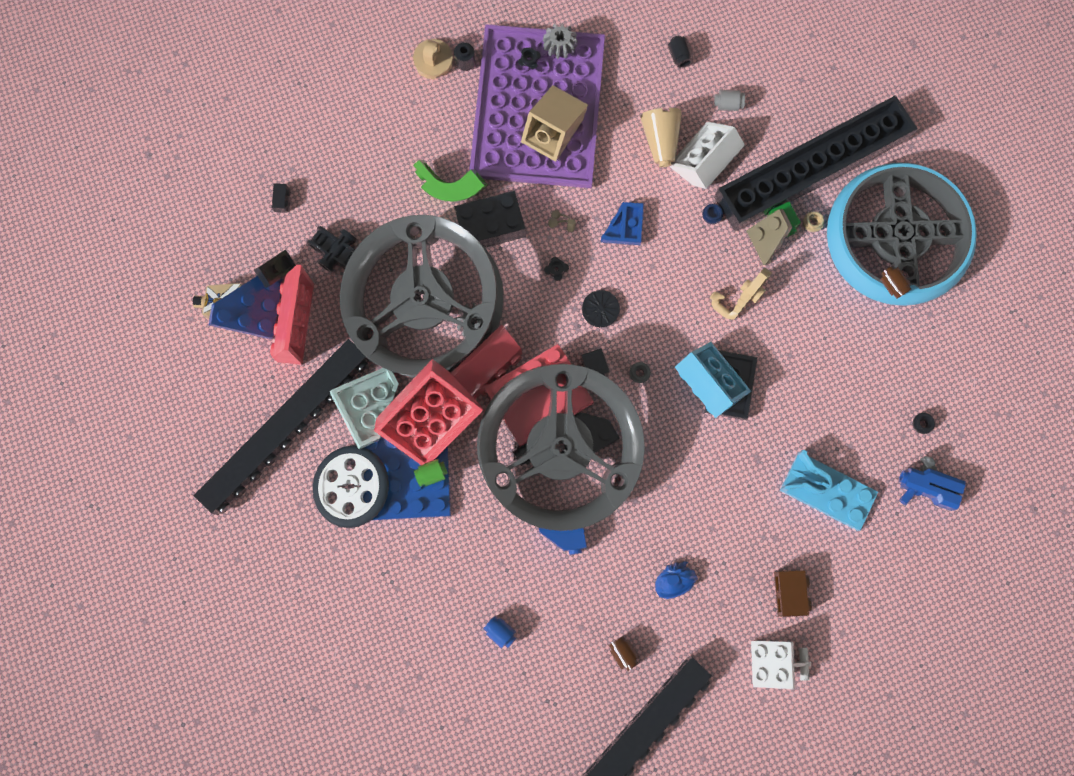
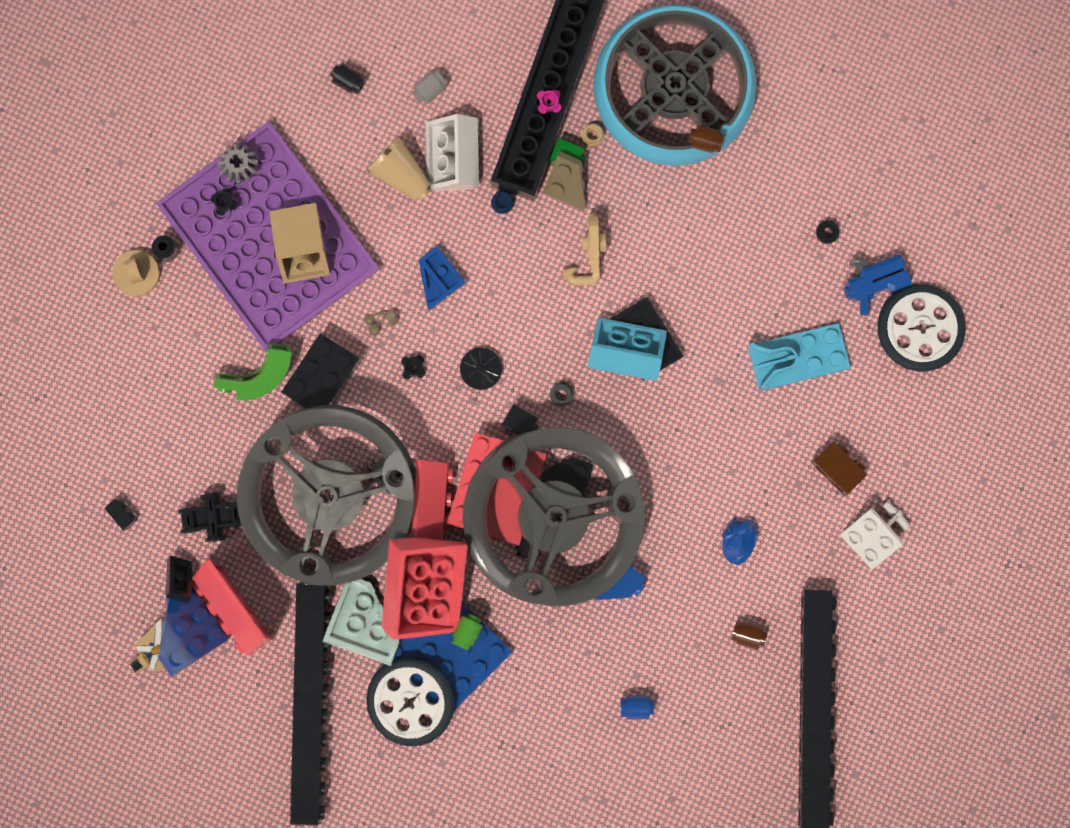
camera: 45 degrees left, 5 degrees up
none -> dark pink plate [537,90,561,114]
none -> wedge [877,284,966,372]

